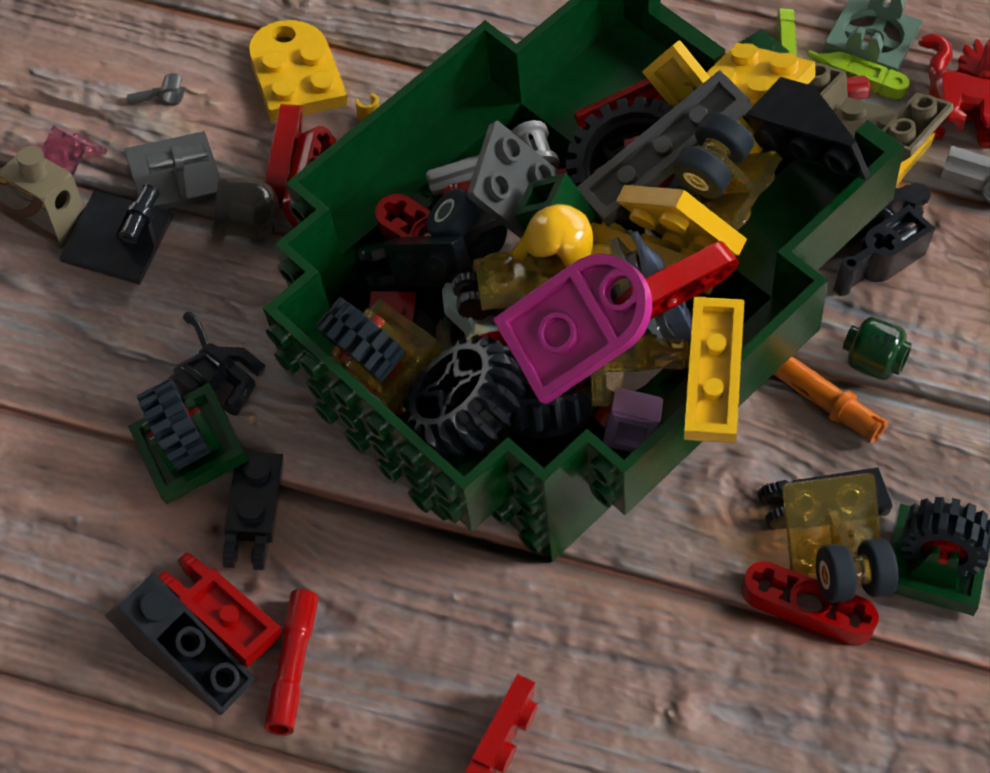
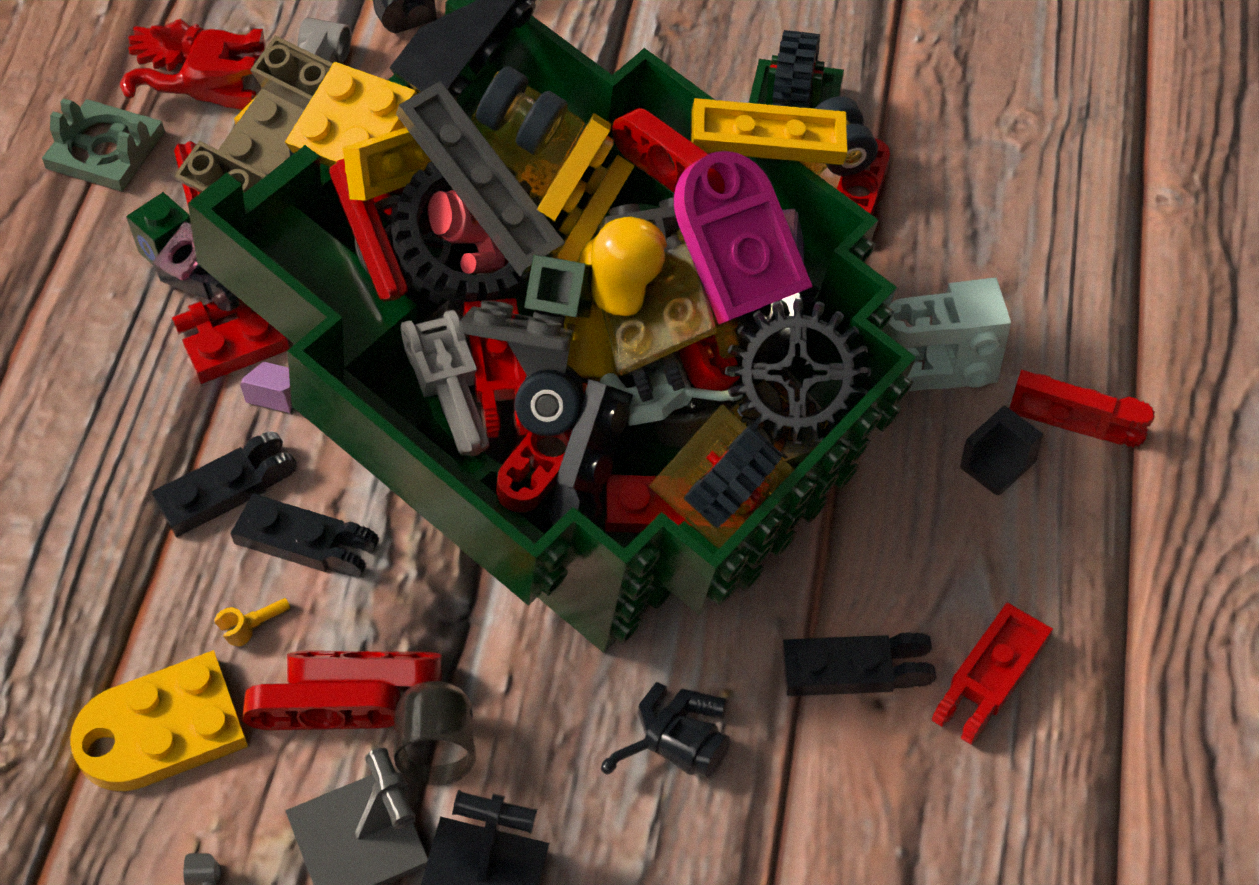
camera: 90 degrees left, 0 degrees up
black slope [104,572,256,715] -> none
dark green plate [128,378,249,505] -> none
red piece [264,589,319,736] -> none
sand blue piece [631,231,693,346] -> none
lime piece [776,8,797,57] -> none
lime piece [807,50,910,100] -> none
none -> light aqua brick [883,277,1011,391]
none -> black panel [960,405,1043,495]

